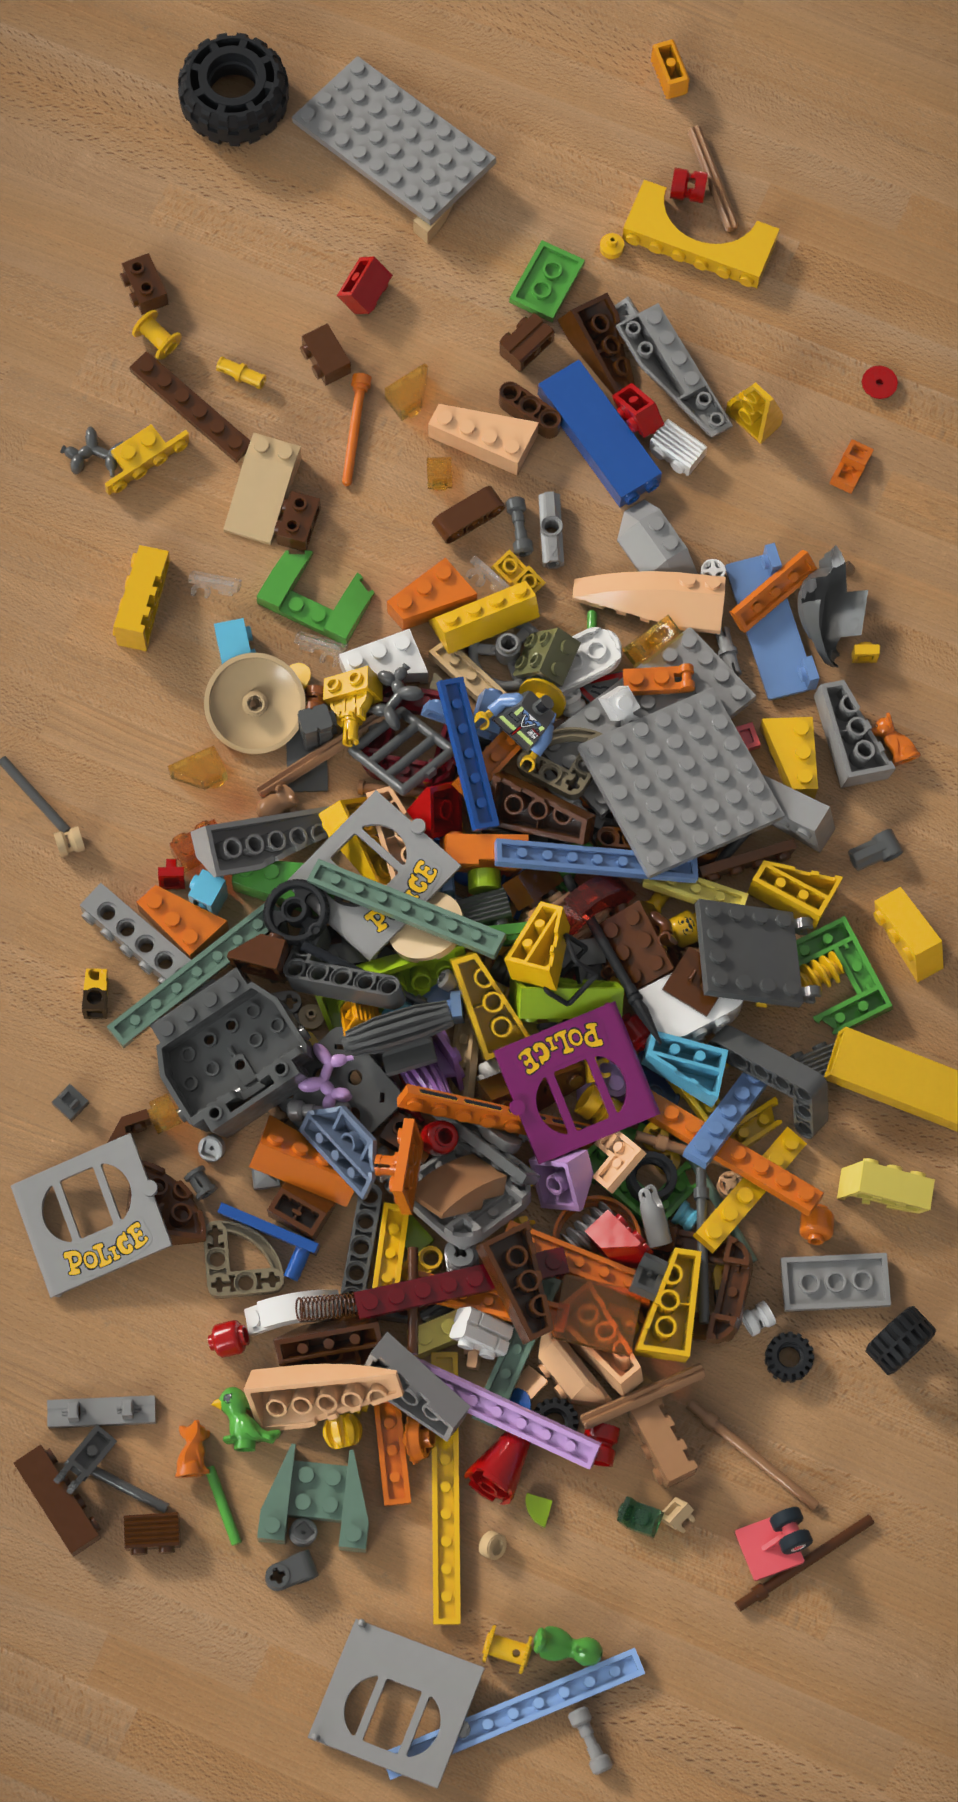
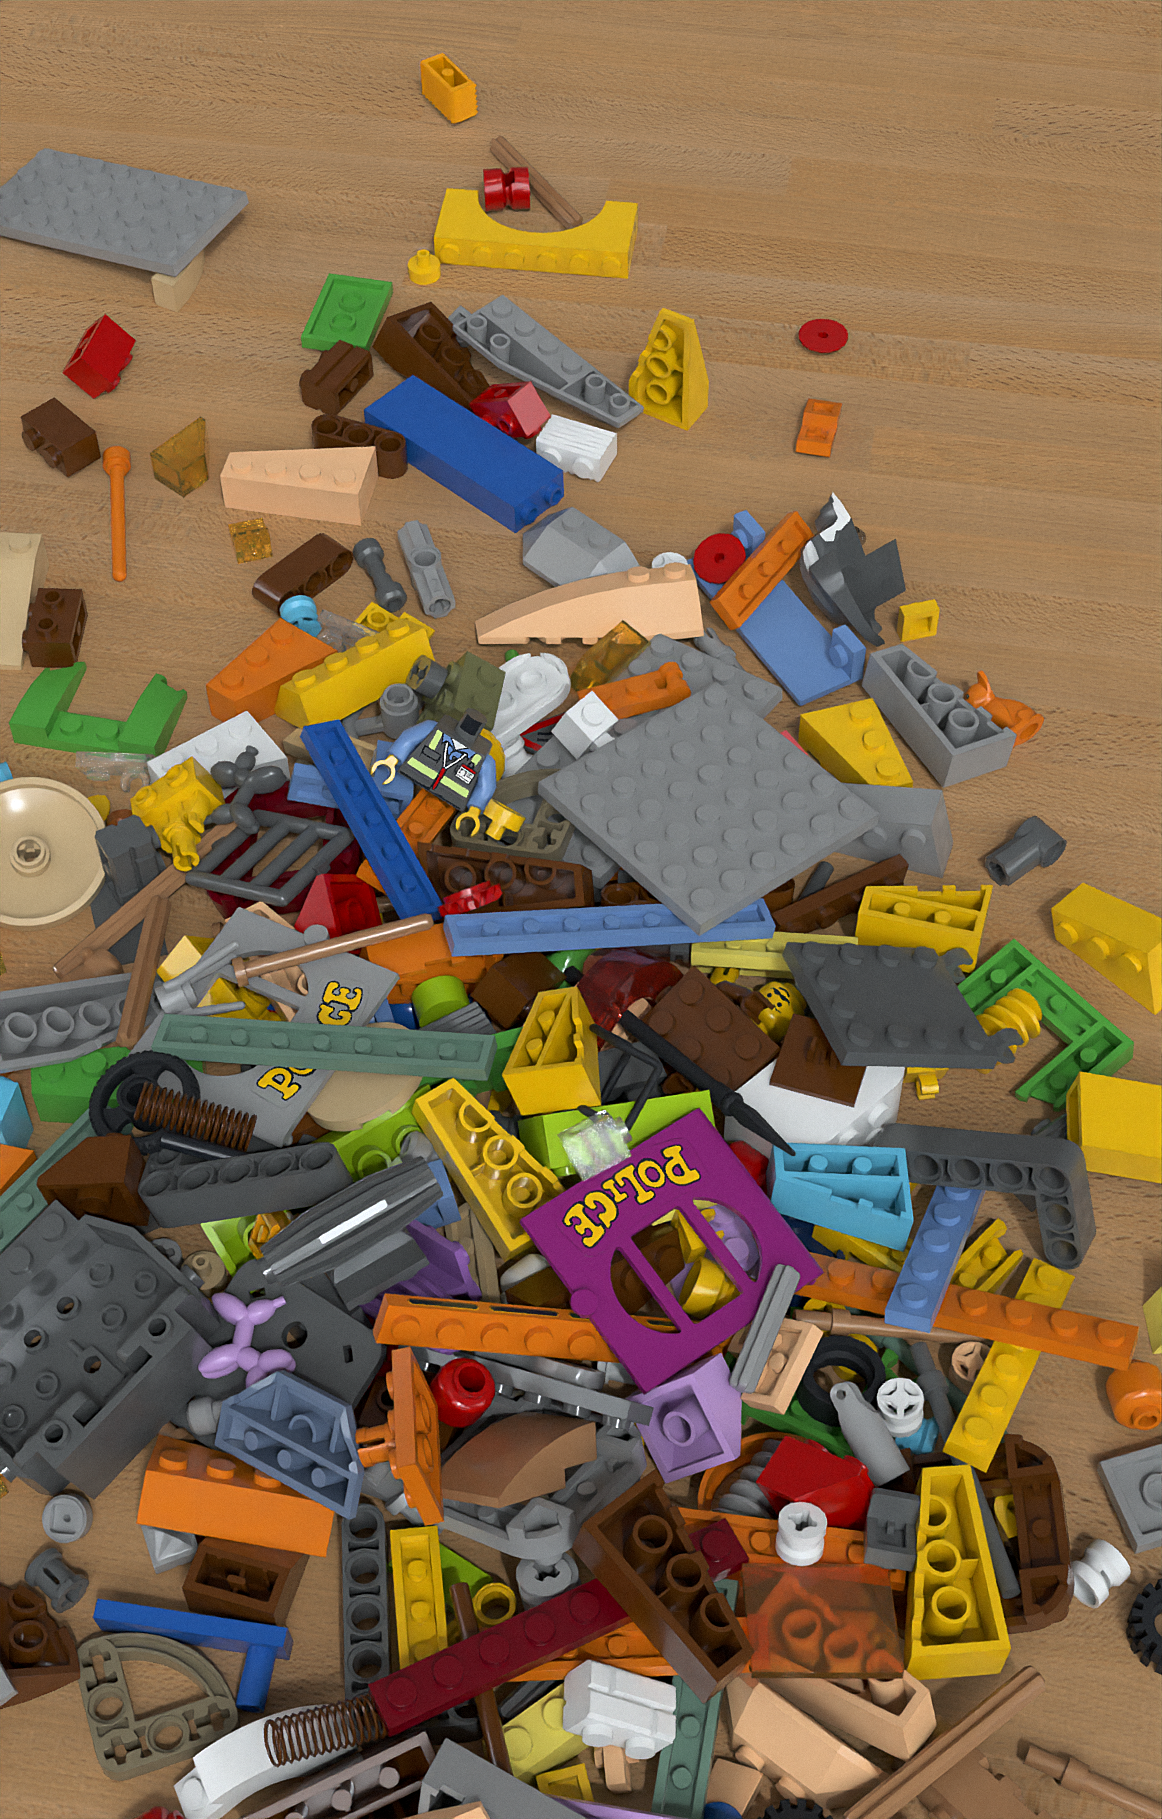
camera: 10 degrees left, 20 degrees down
none -> medium nougat axle [116,895,172,1050]
none -> reddish brown piece [133,1081,257,1152]
none -> light grey plant [155,940,245,1016]
none -> medium nougat bar [231,913,434,988]
none -> medium azure wheel [280,595,322,637]
none -> dark grey beam [406,655,448,699]
none -> red gear [437,880,502,917]
none -> yellow tile [483,798,526,841]
none -> clear brick [557,1109,632,1181]
none -> red piece [693,533,746,584]
none -> light grey axle [729,1264,800,1394]
none -> white wheel [775,1502,827,1566]
none -> white wheel [877,1378,924,1438]

